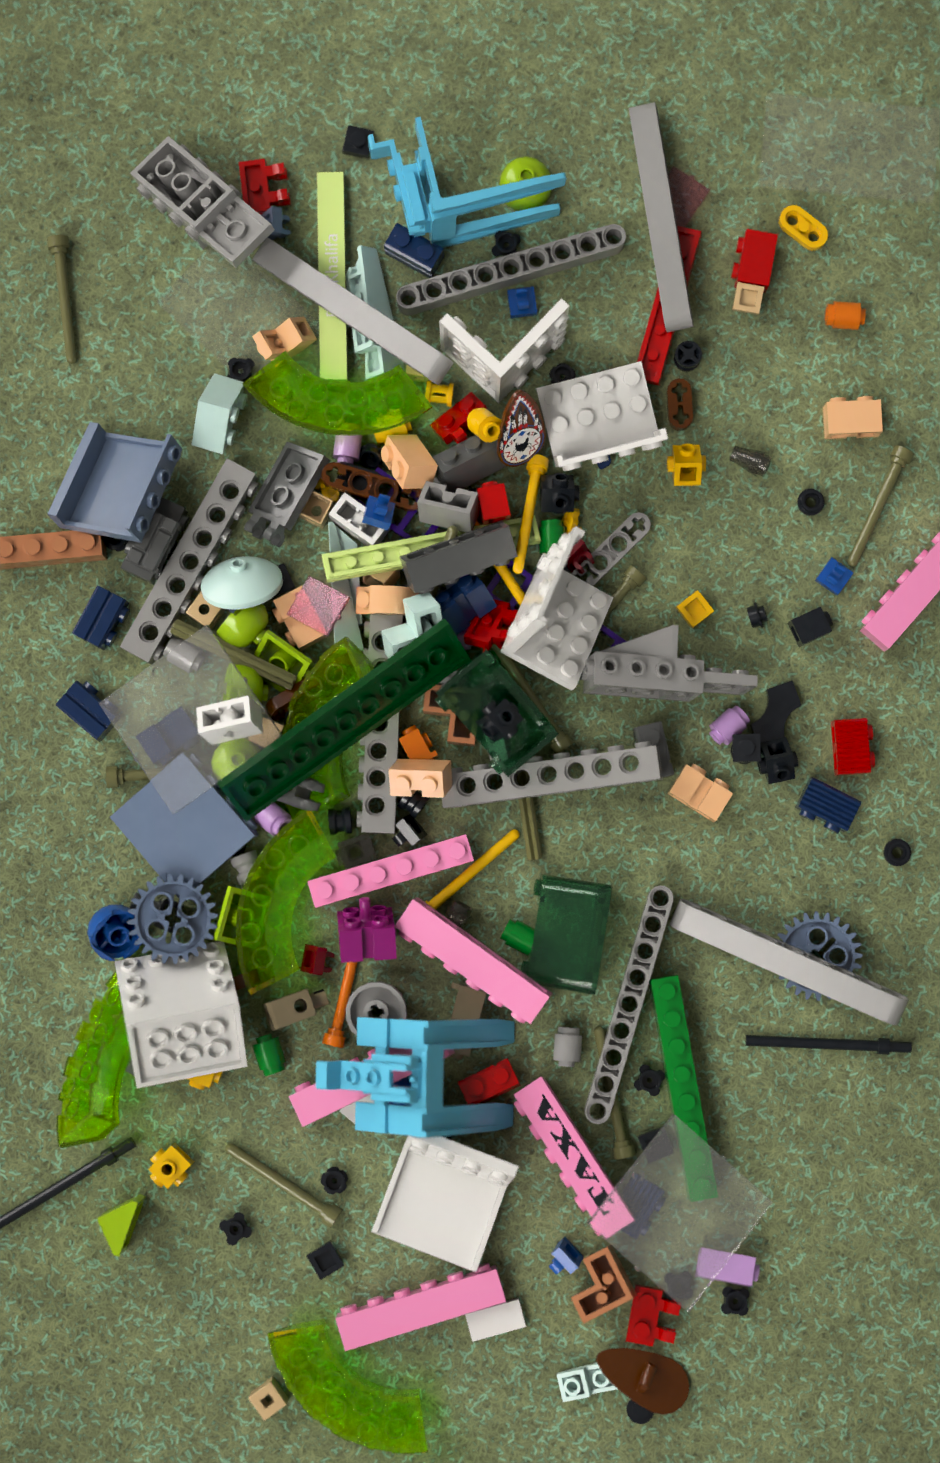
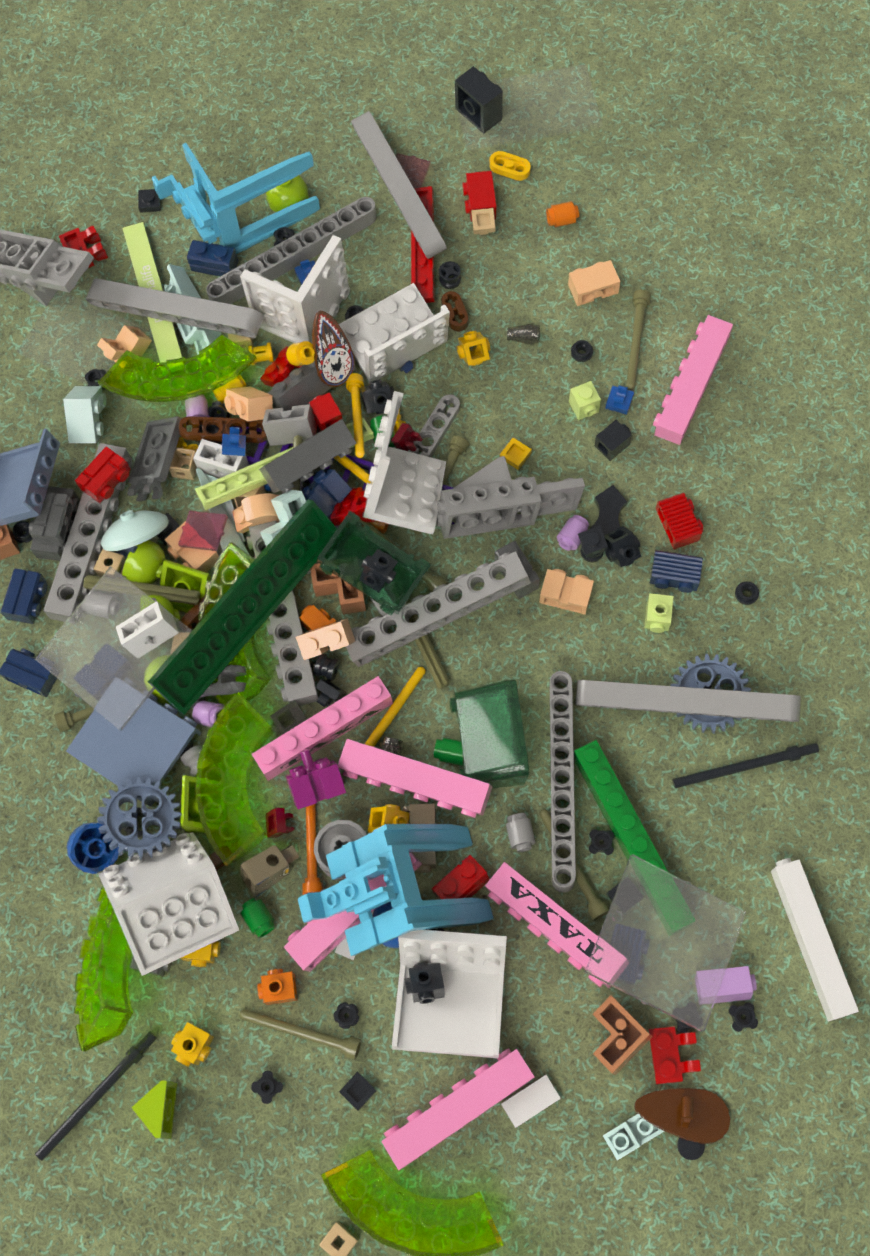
camera: 10 degrees left, 15 degrees down
sand blue tile [261,206,291,240] -> none
black wheel [328,807,353,835] -> none
blue tile [549,1237,584,1274] -> none
black plate [747,602,768,628] -> none
none -> red brick [75,446,131,504]
none -> orange brick [257,969,298,1005]
none -> yellow brick [367,804,410,833]
none -> black brick [405,963,445,1004]
none -> black brick [455,66,503,134]
none -> yellowish green brick [569,381,601,420]
none -> yellowish green brick [644,593,674,633]
none -> white brick [771,858,859,1022]

